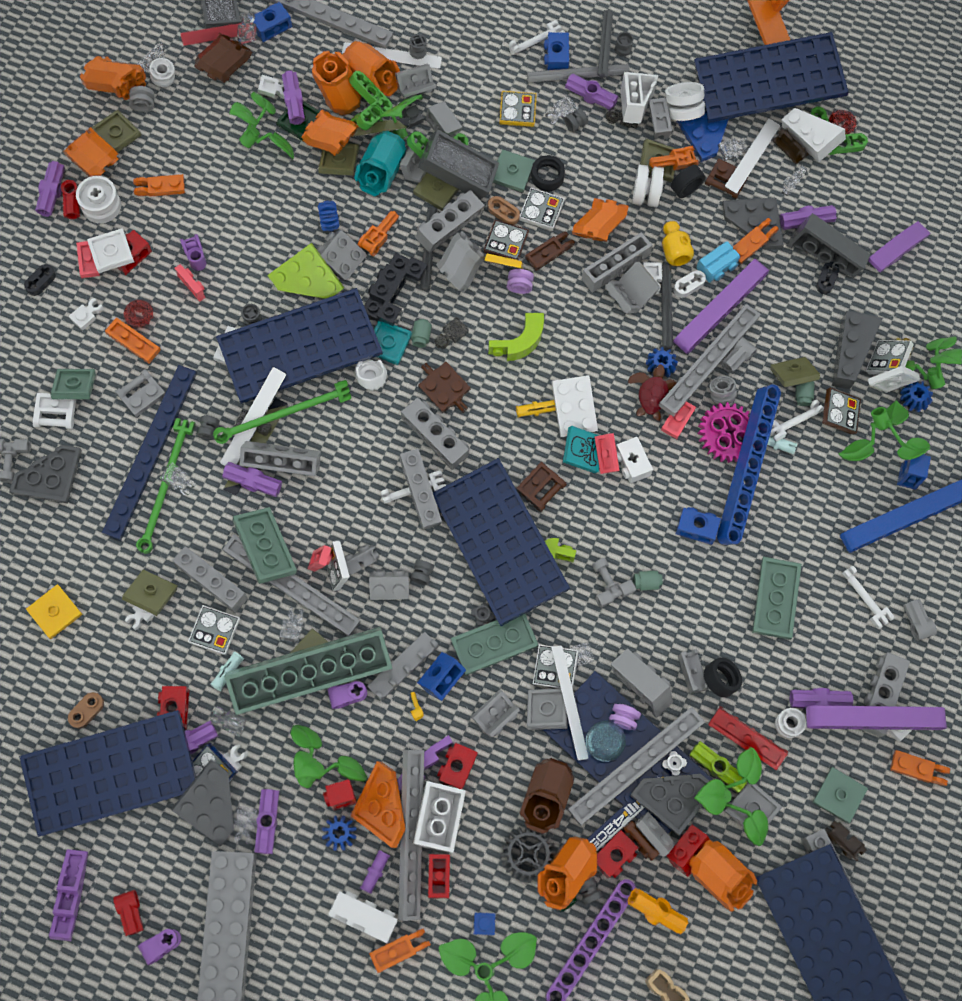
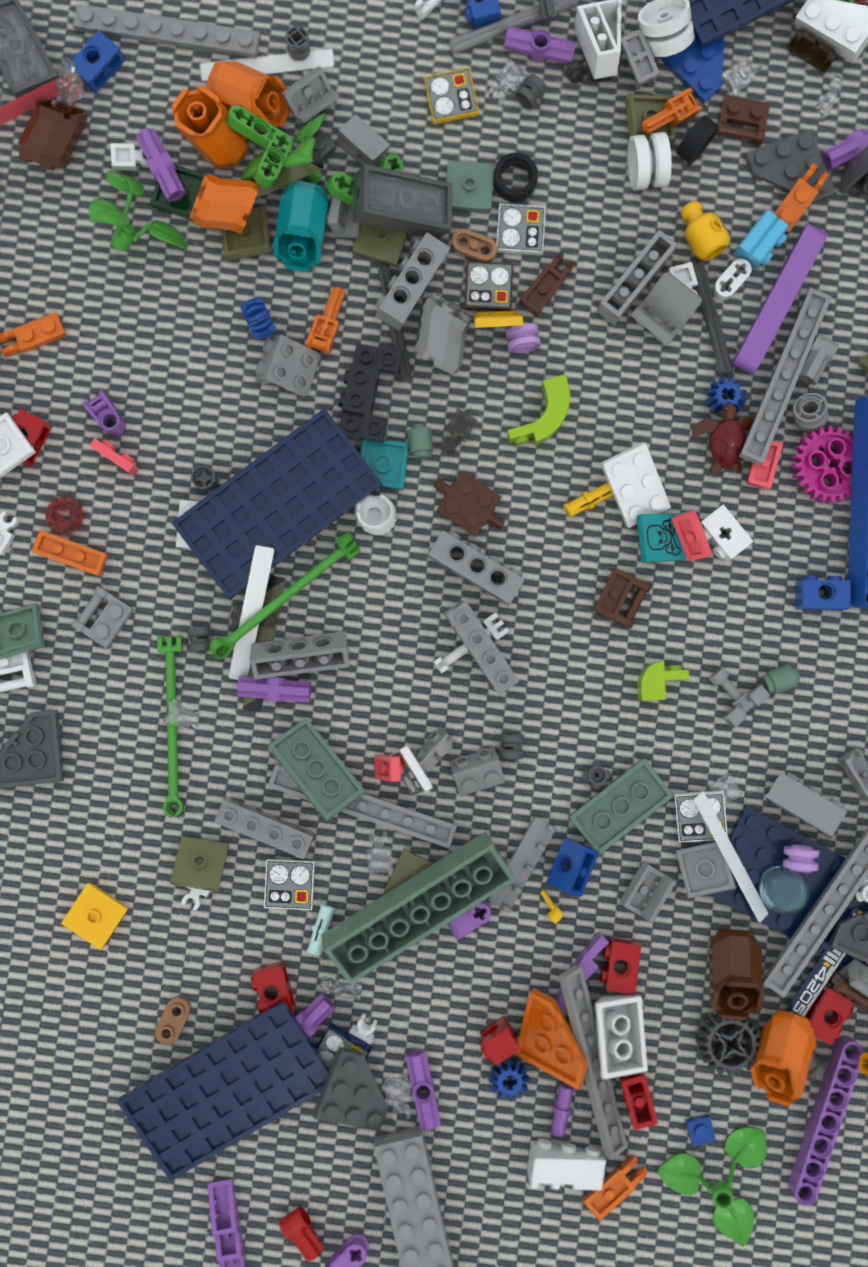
camera: 10 degrees left, 15 degrees up
dark blue plate [102,365,197,541] -> none
lime plate [267,243,344,299] -> none
bright green plant [290,725,367,788] -> none
dark blue plate [433,458,570,626] -> none
orange brick [572,198,629,242] -> none
white sticker [725,119,780,193] -> none

